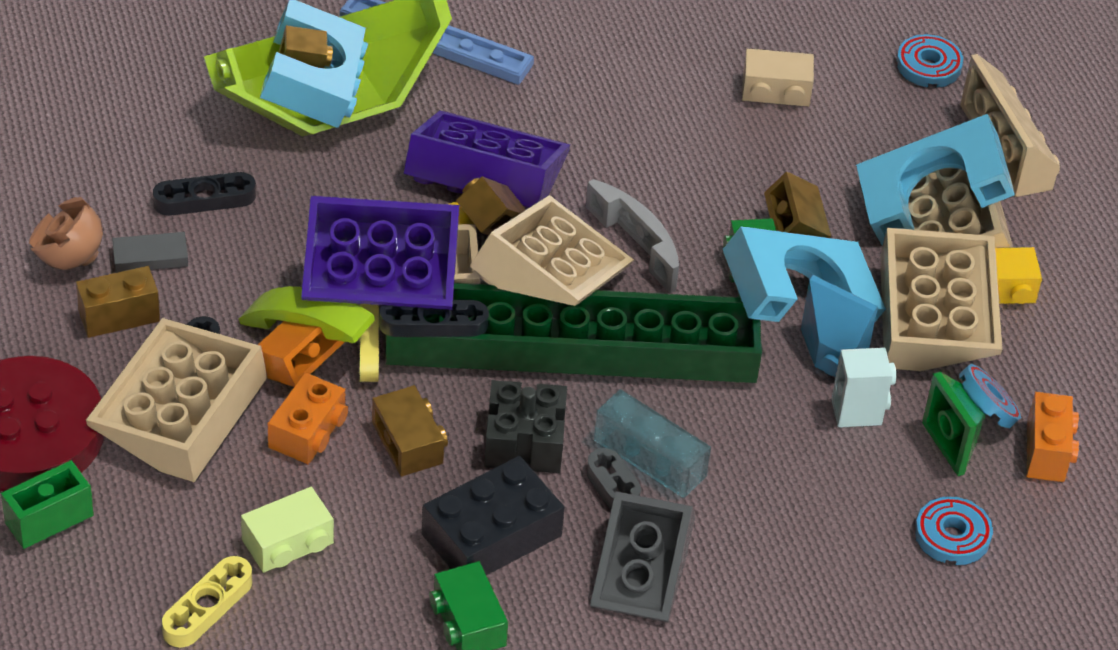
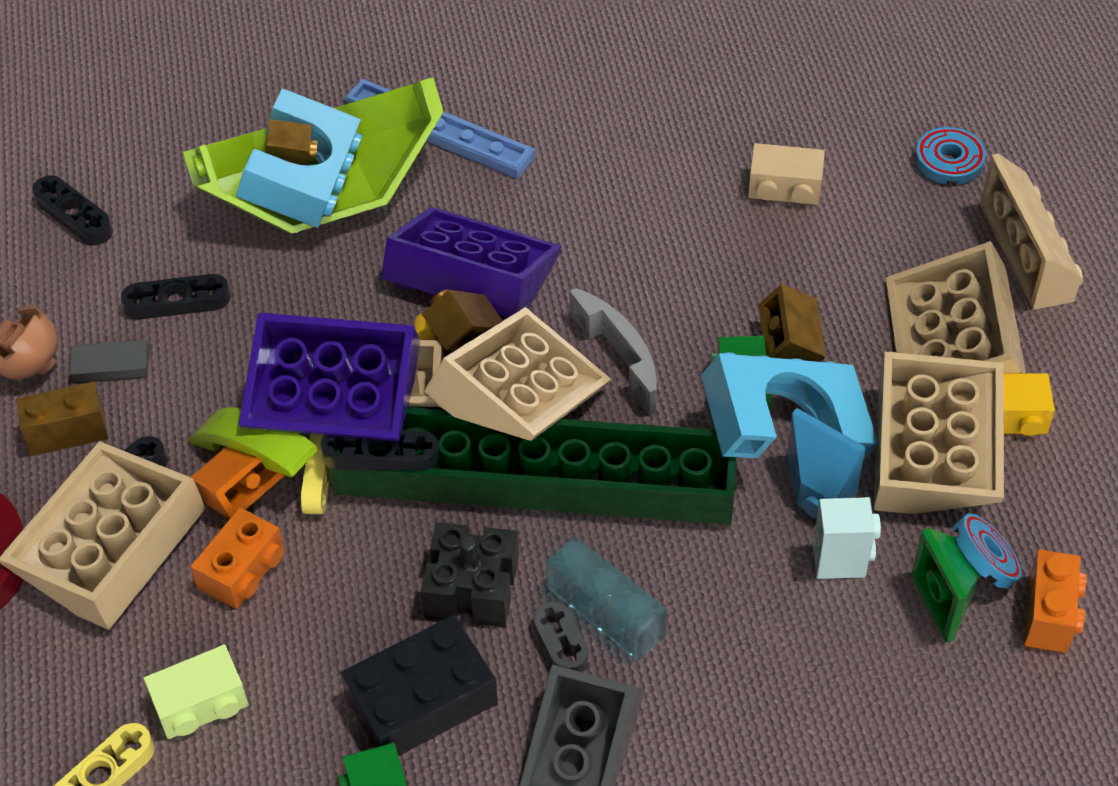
camera: 10 degrees right, 5 degrees up
pearl gold brick [372,385,448,477] -> none
medium azure arch [856,114,1015,246] -> none
dark azure tile [915,497,993,565] -> none
none -> black beam [32,175,113,245]

